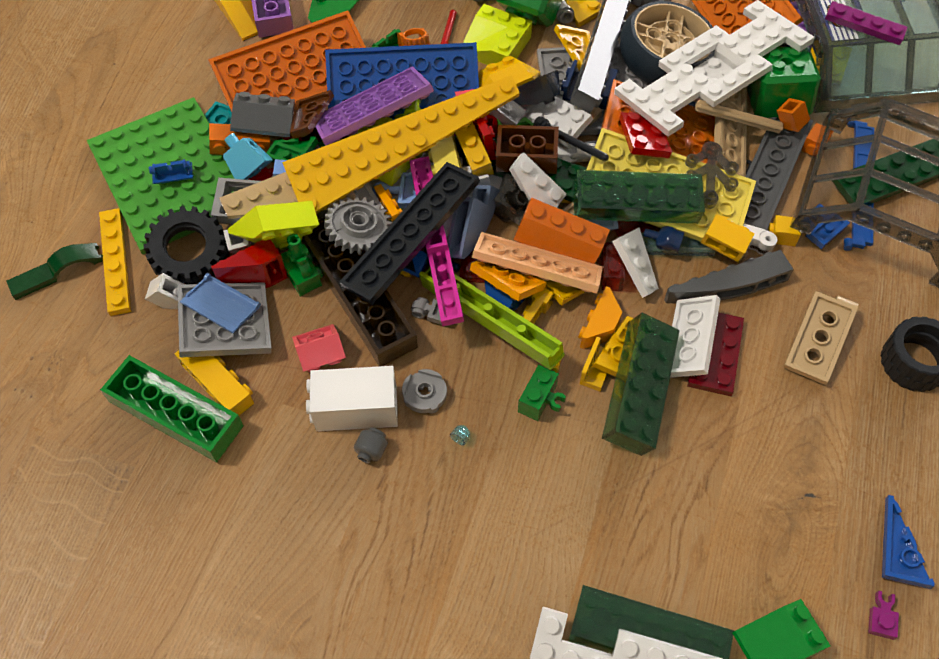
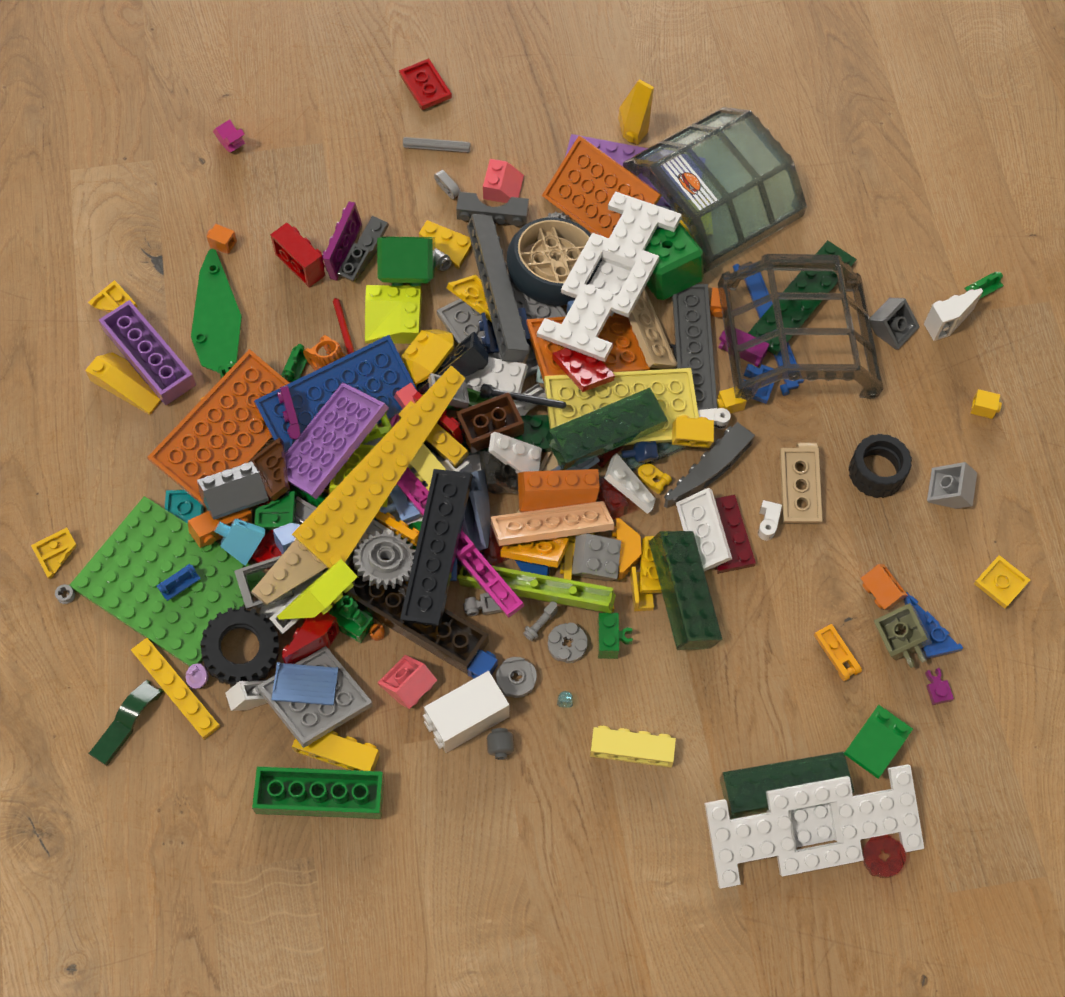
camera: 30 degrees left, 5 degrees up
clear smoke plant [684,141,739,209] -> none
tan axle [695,100,784,133] -> none
orange brick [777,98,810,132] -> none
magenta plate [825,1,908,46] -> none
none -> yellow wing [31,527,77,579]
none -> light grey bush [55,584,75,604]
none -> lavender hat [186,664,209,689]
none -> magenta hinge [277,386,301,440]
none -> orange hinge [369,623,385,641]
none -> blue brick [468,650,498,679]
none -> light grey hinge [523,601,558,641]
none -> light grey plate [548,622,587,664]
none -> light grey brick [572,533,621,581]
none -> light yellow brick [590,726,676,768]
none -> yellow plate [637,463,672,494]
none -> magenta brick [718,325,769,367]
none -> white leg [758,500,782,541]
none -> light orange plate [814,624,862,681]
none -> orange brick [861,564,908,610]
none -> olive hinge [874,603,932,668]

